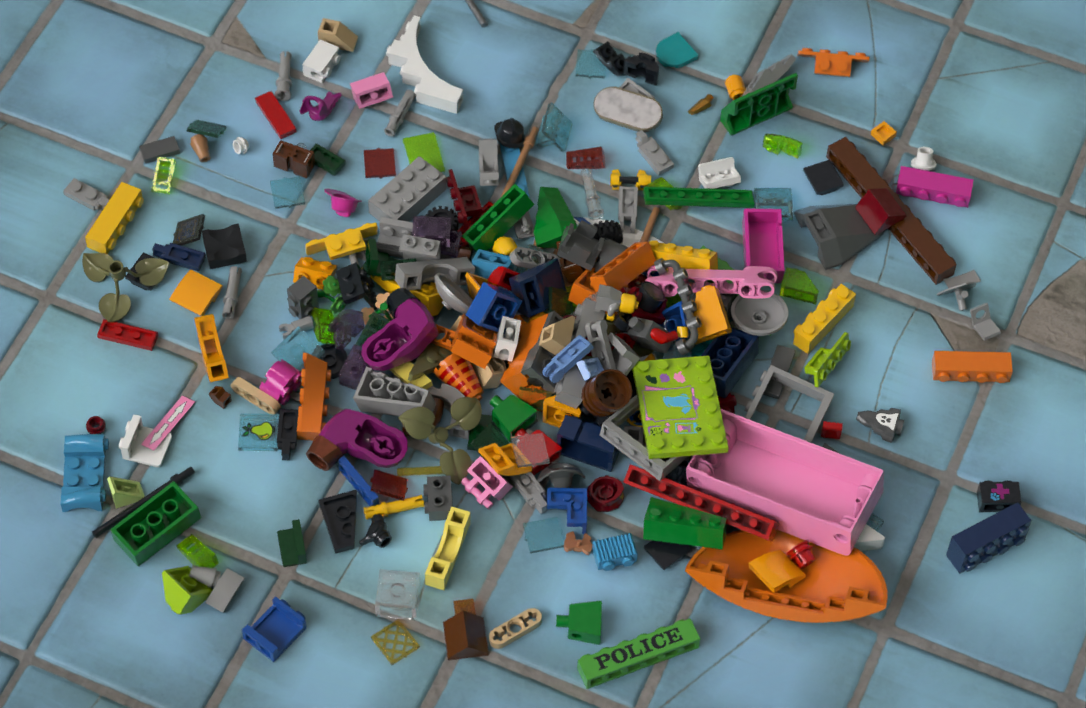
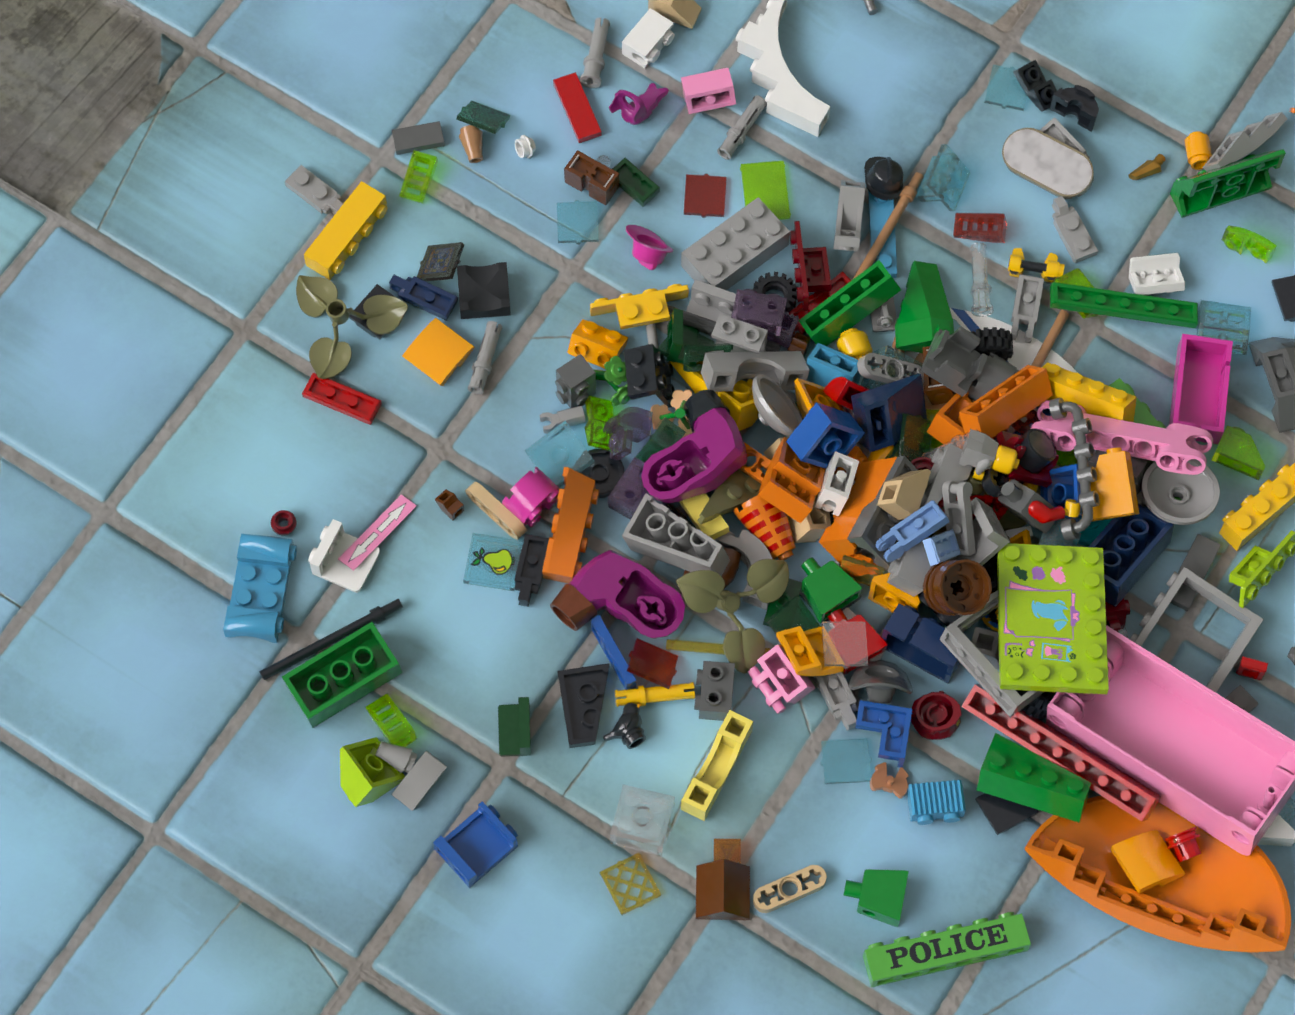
camera: 10 degrees right, 10 degrees up
yellowish green slope [107,476,145,509] -> none
light orange arch [194,314,229,382] -> none
teal tile [656,32,699,69] -> none

